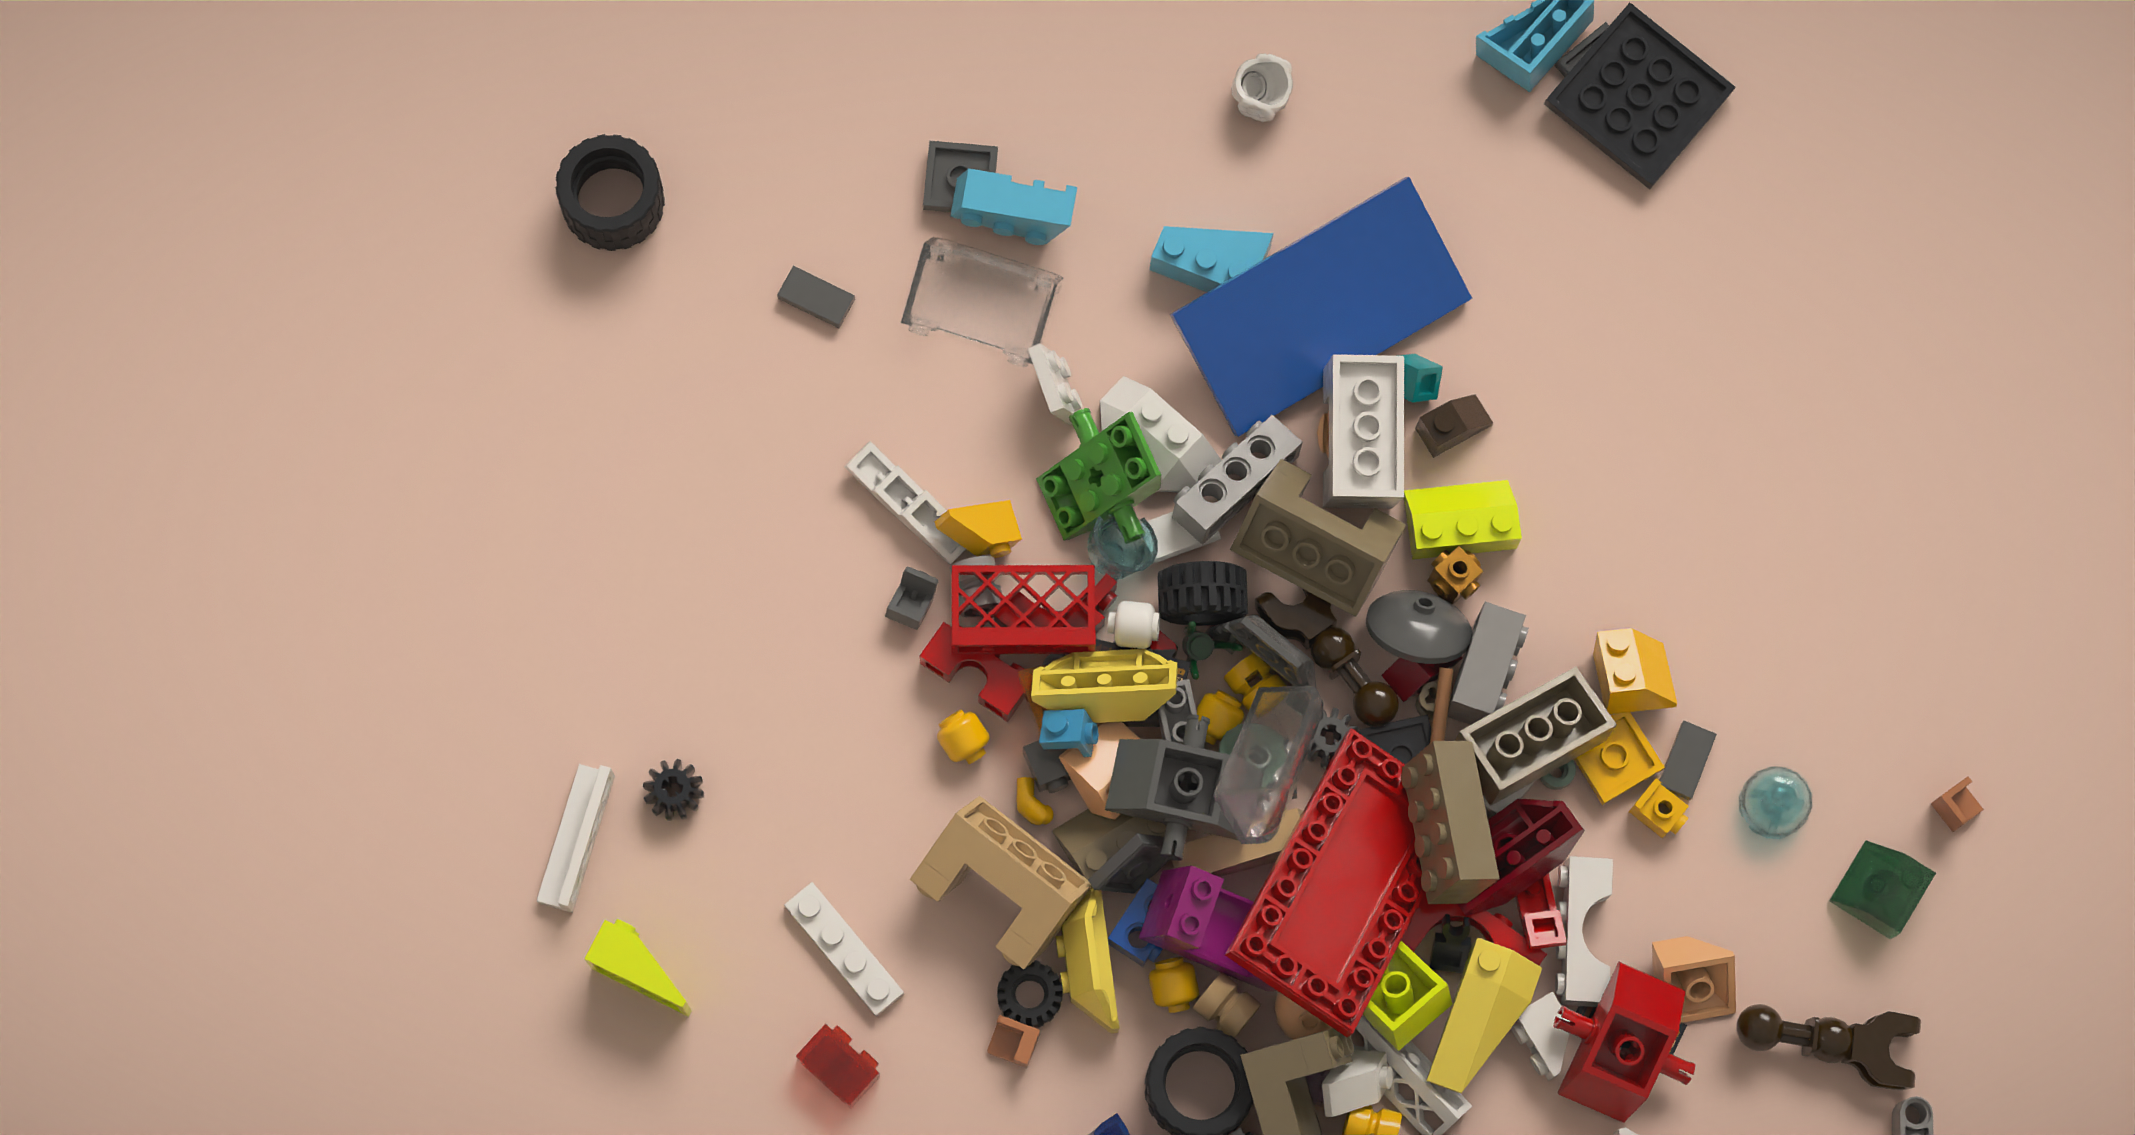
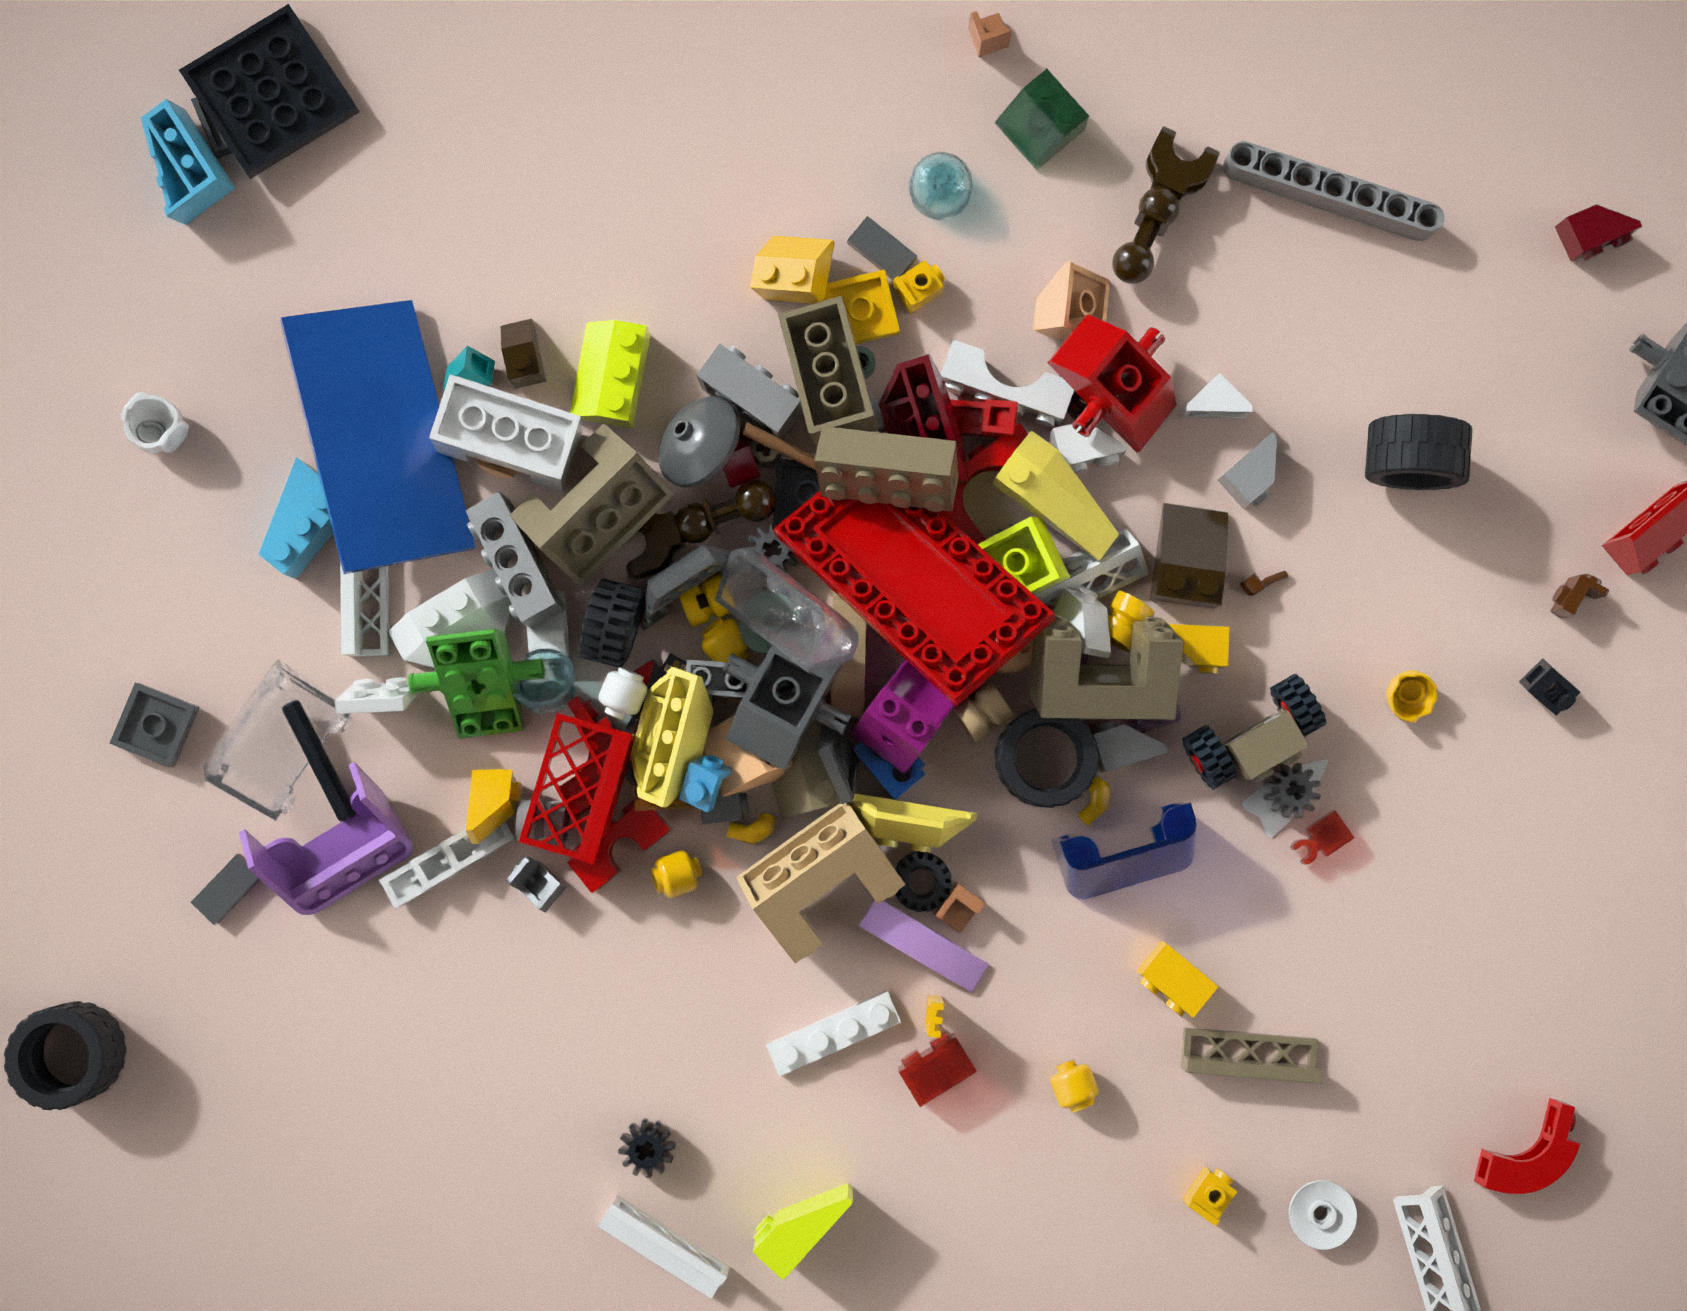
camera: 65 degrees left, 10 degrees up
medium azure wedge [950,168,1077,245] -> none
yellow head [1148,957,1199,1013] -> none
dark green plant [1182,621,1243,680] -> none
pearl gold brick [1427,546,1483,604] -> none
black plate [1430,914,1471,973] -> none
none -> medium lavender windscreen [239,762,413,915]
none -> black axle [282,700,356,822]
none -> white fence [340,562,390,657]
none -> lavender slope [859,900,989,992]
none -> yellow tile [924,995,944,1038]

